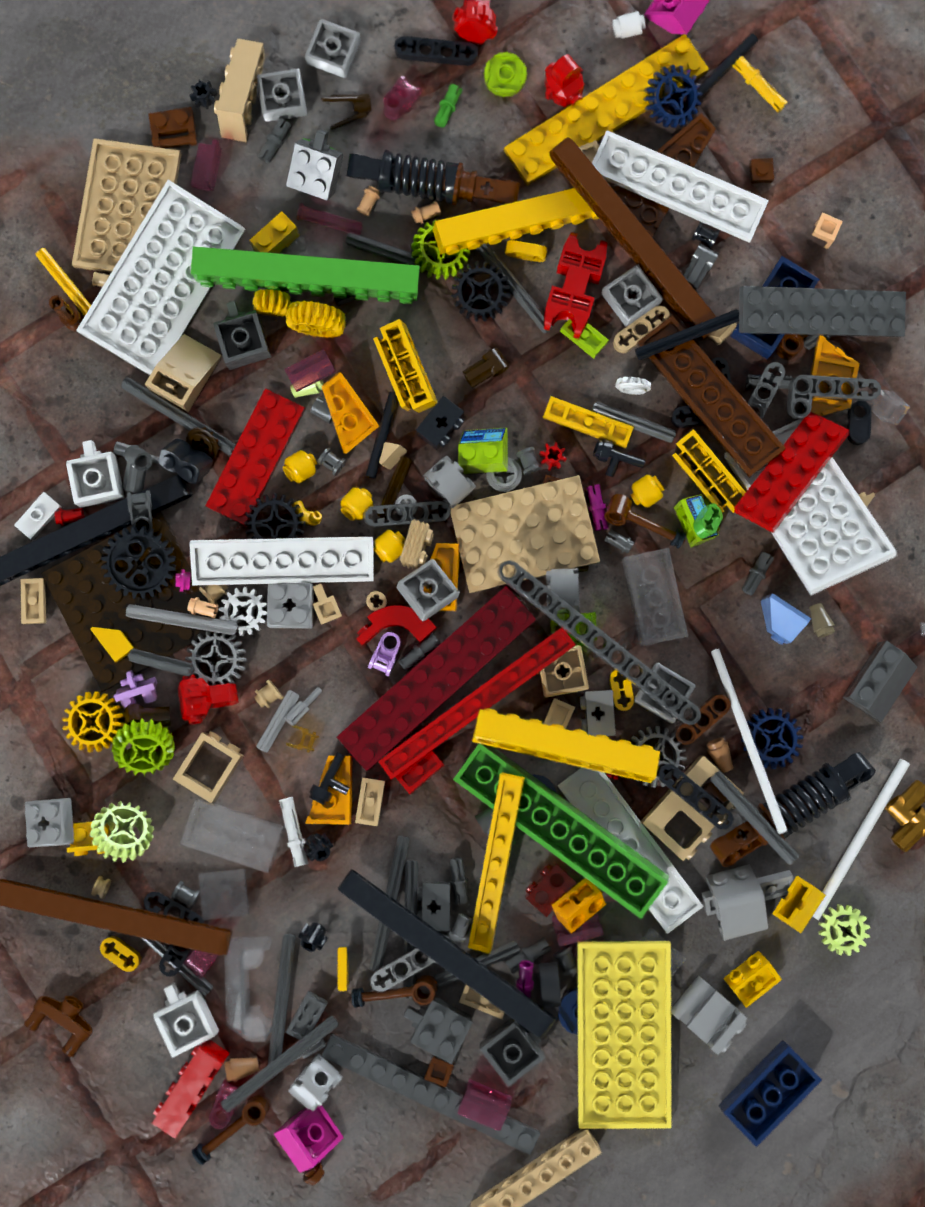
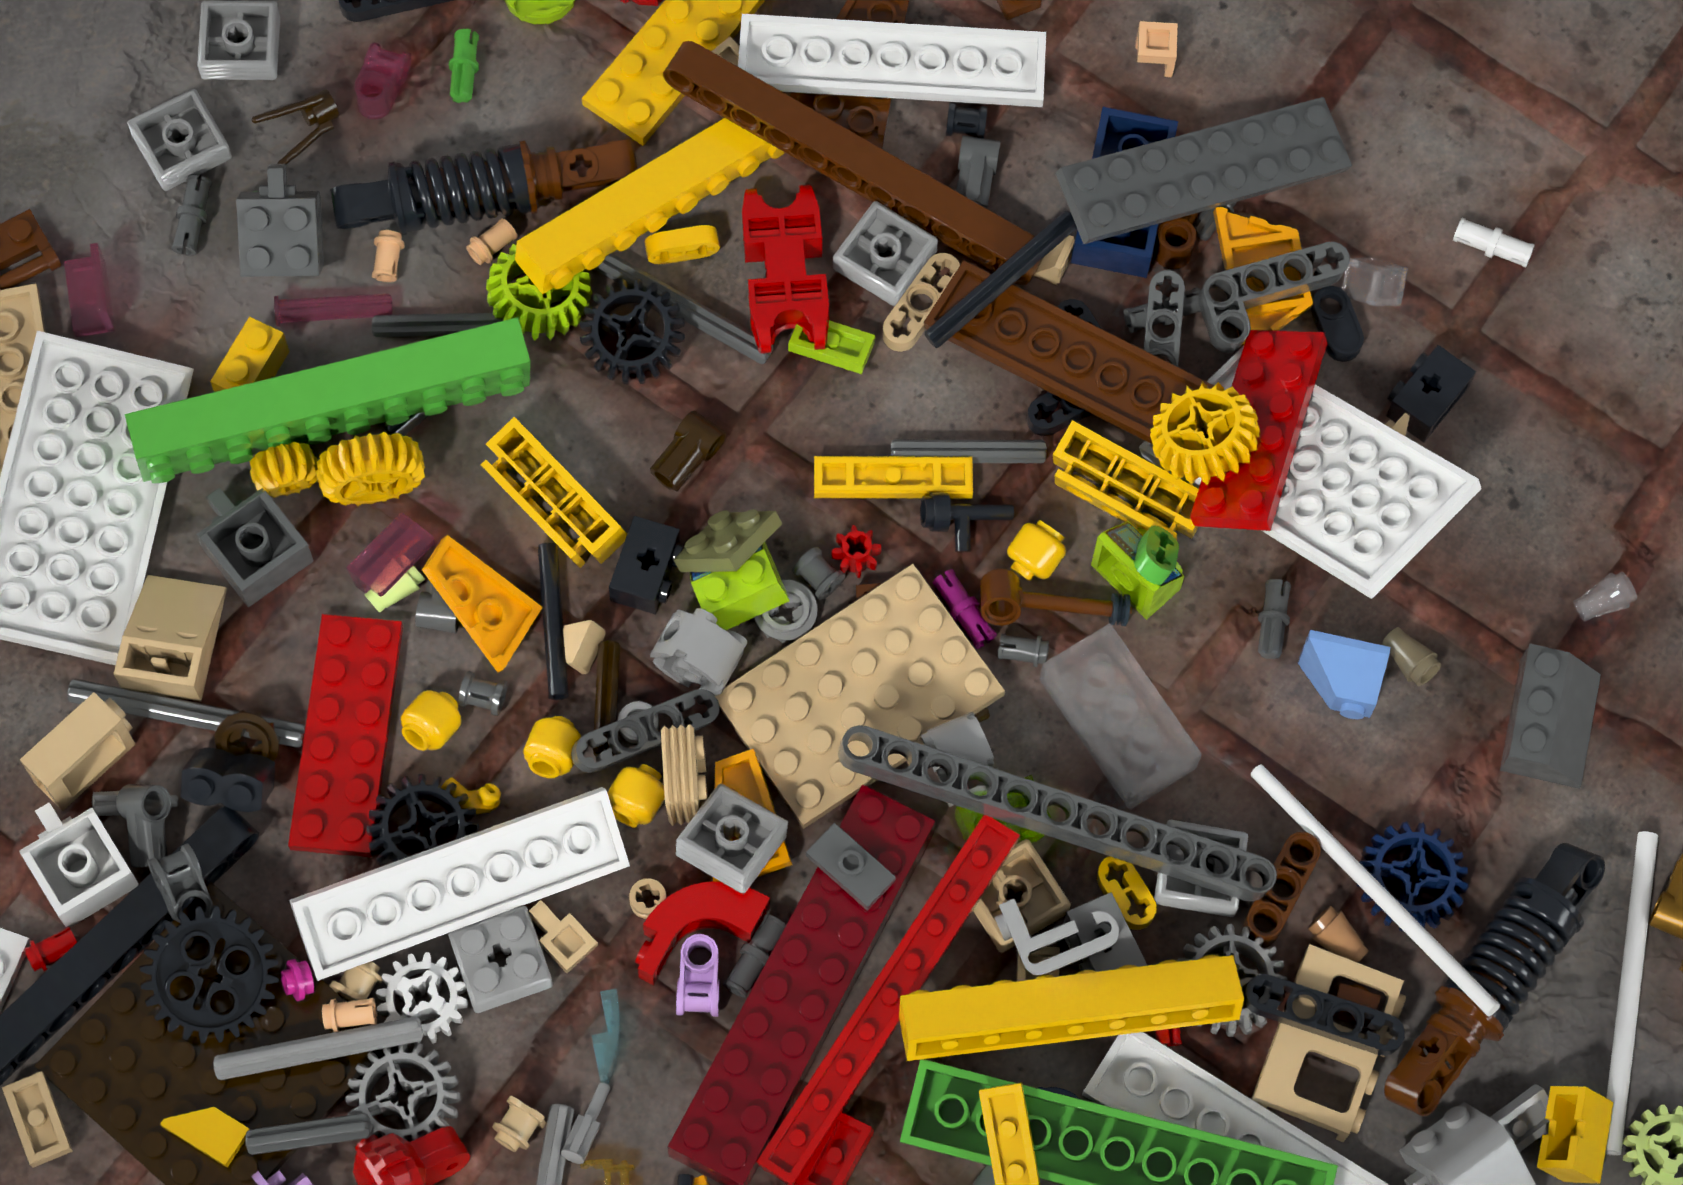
camera: 25 degrees left, 15 degrees down
black gear [189,80,218,110] -> none
tan wedge [214,39,265,142] -> none
white gear [615,377,651,394] -> none
dark grey axle [710,771,799,864] -> none
none -> tan window [20,692,136,811]
none -> clear light blue slope [591,988,621,1084]
none -> olive plate [673,509,782,572]
none -> dark grey plate [806,823,896,911]
none -> light grey piece [995,899,1119,976]
none -> yellow gear [1150,381,1260,485]
none -> black brick [1386,345,1476,443]

